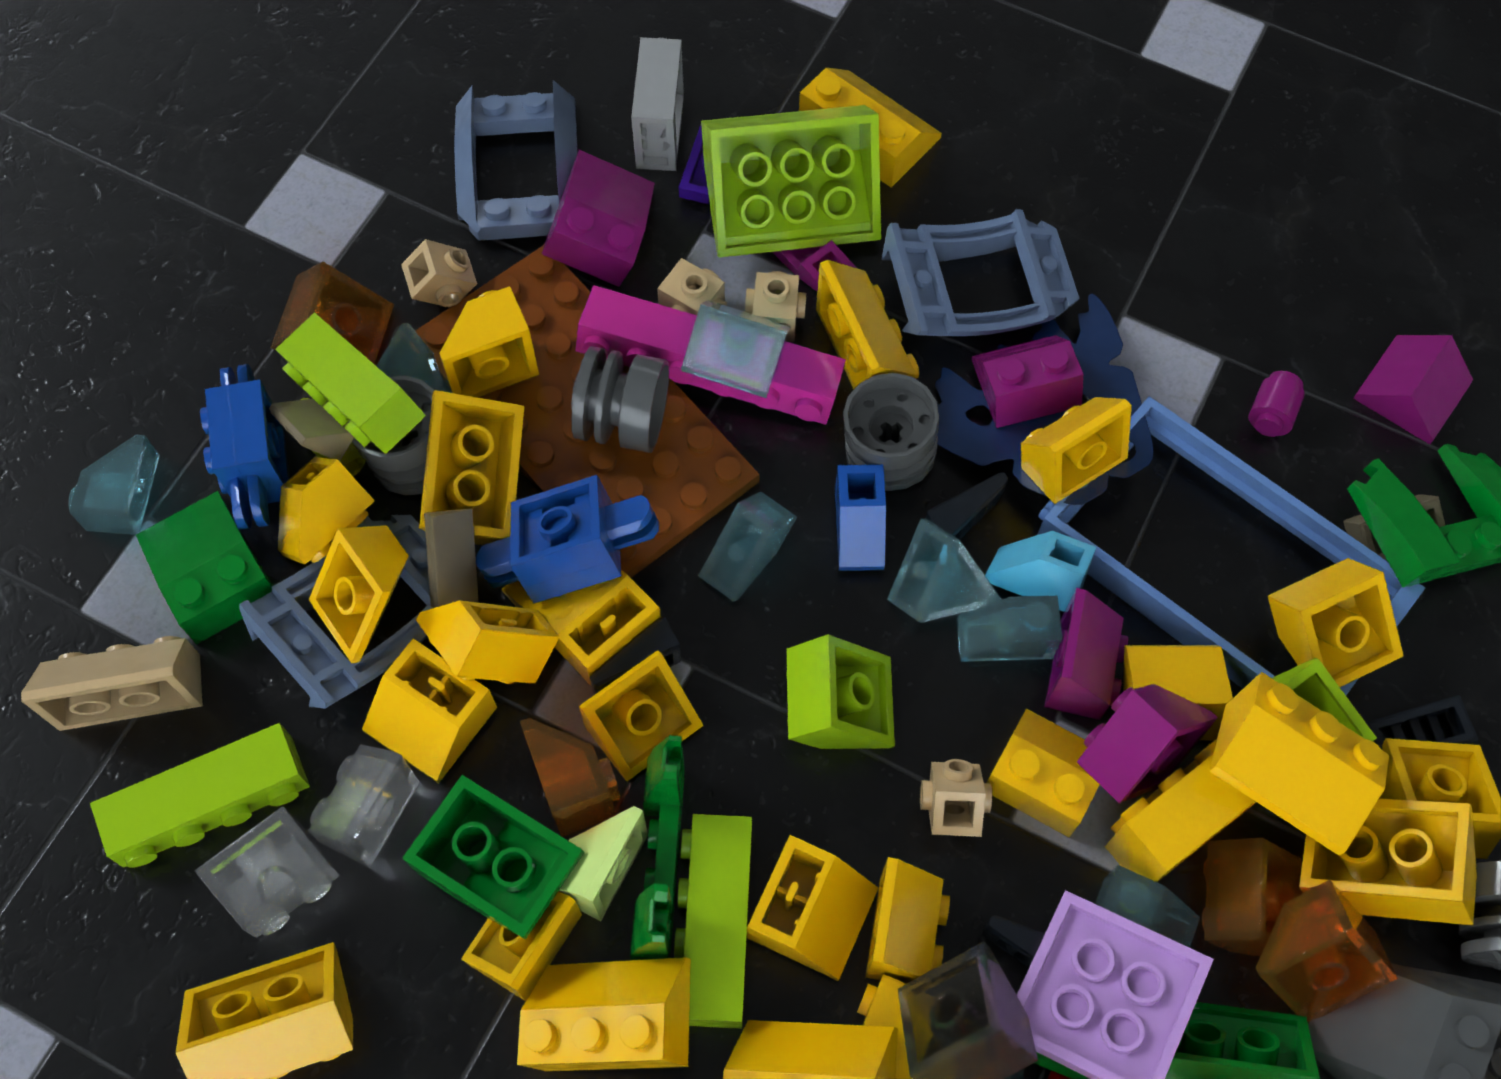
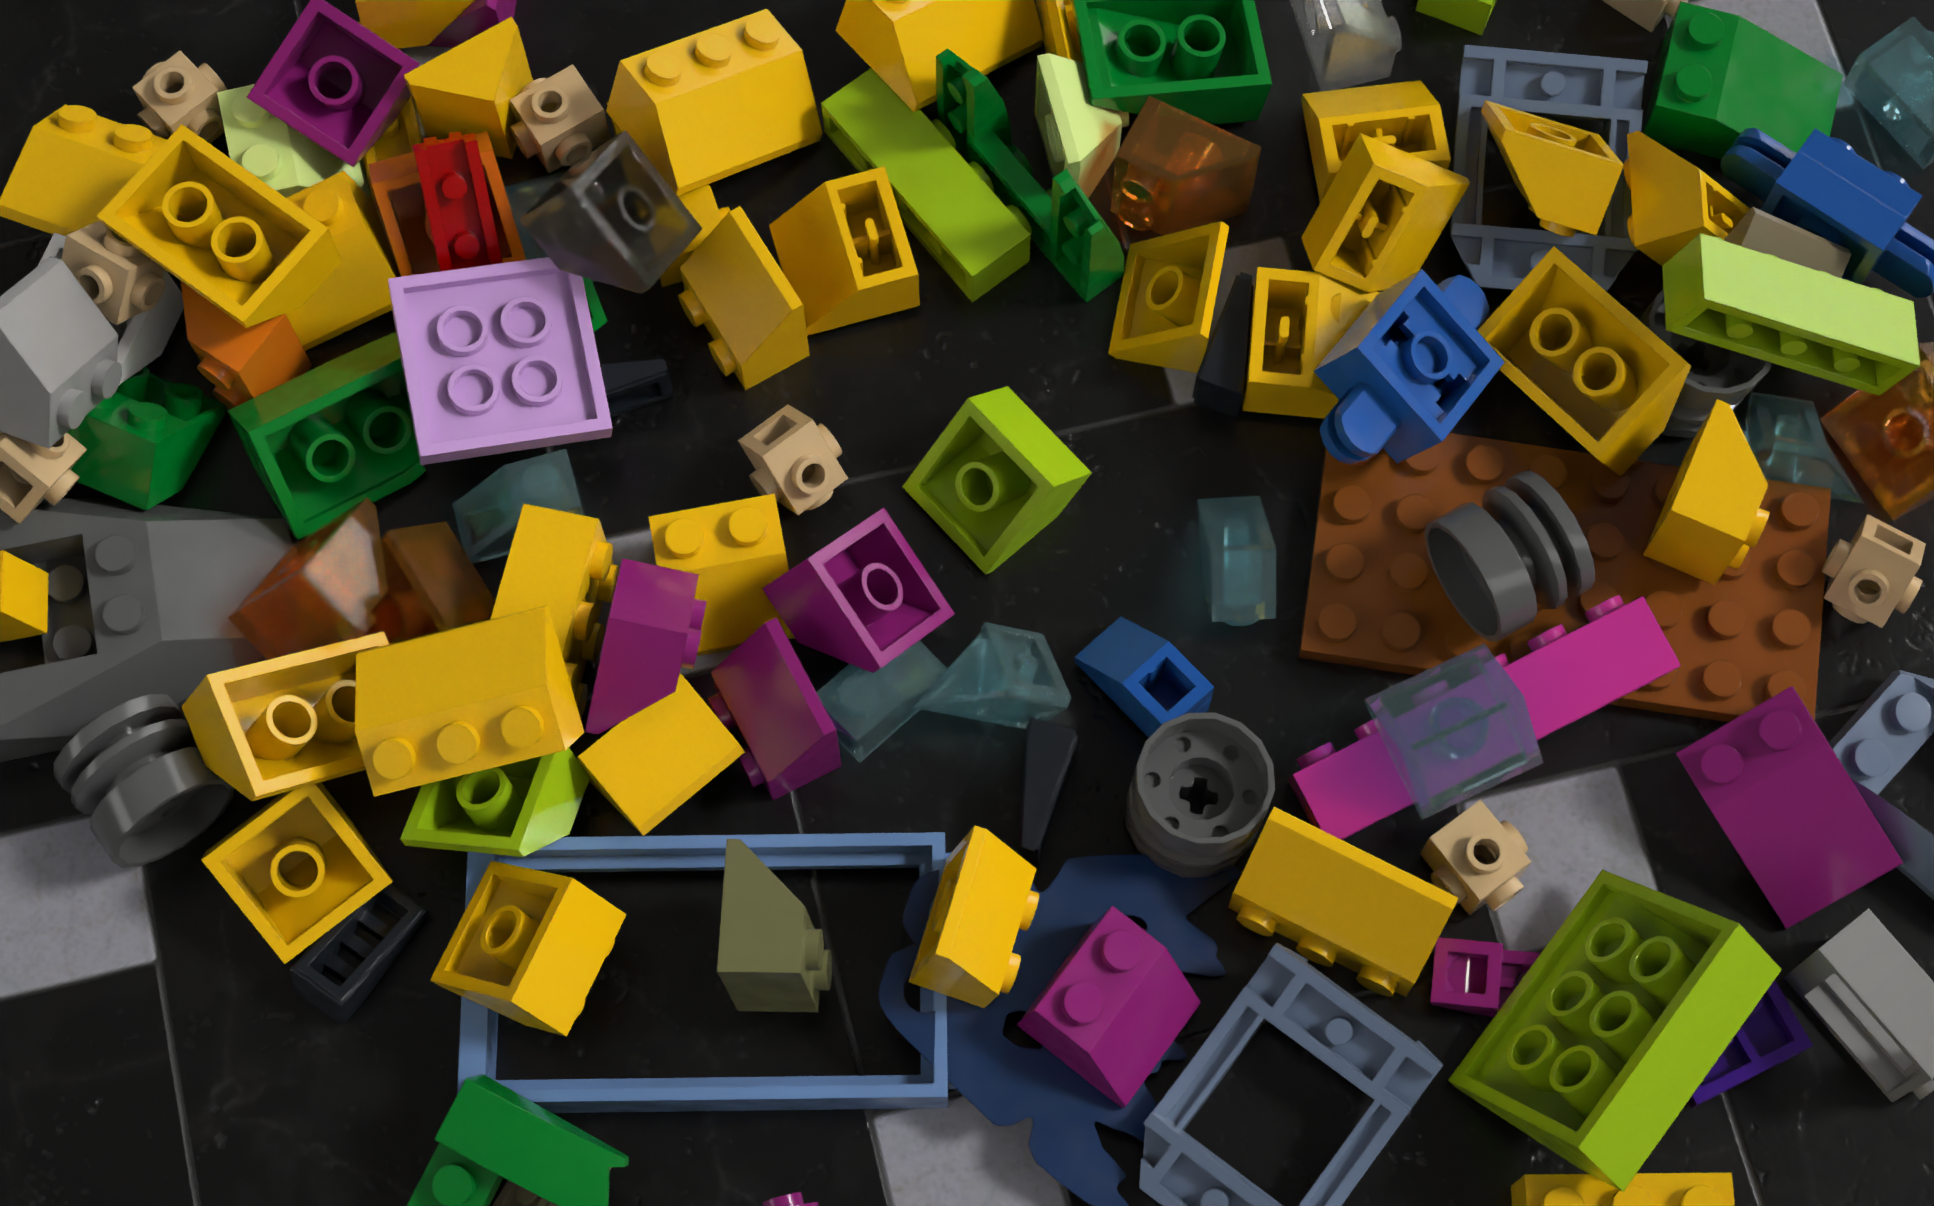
camera: 140 degrees right, 5 degrees up
dark tan slope [424,508,479,608] -> none
tan brick [657,258,727,322] -> none
medium azure slope [984,530,1096,612] -> none
none -> olive slope [717,839,832,1012]
none -> magenta slope [762,508,955,673]

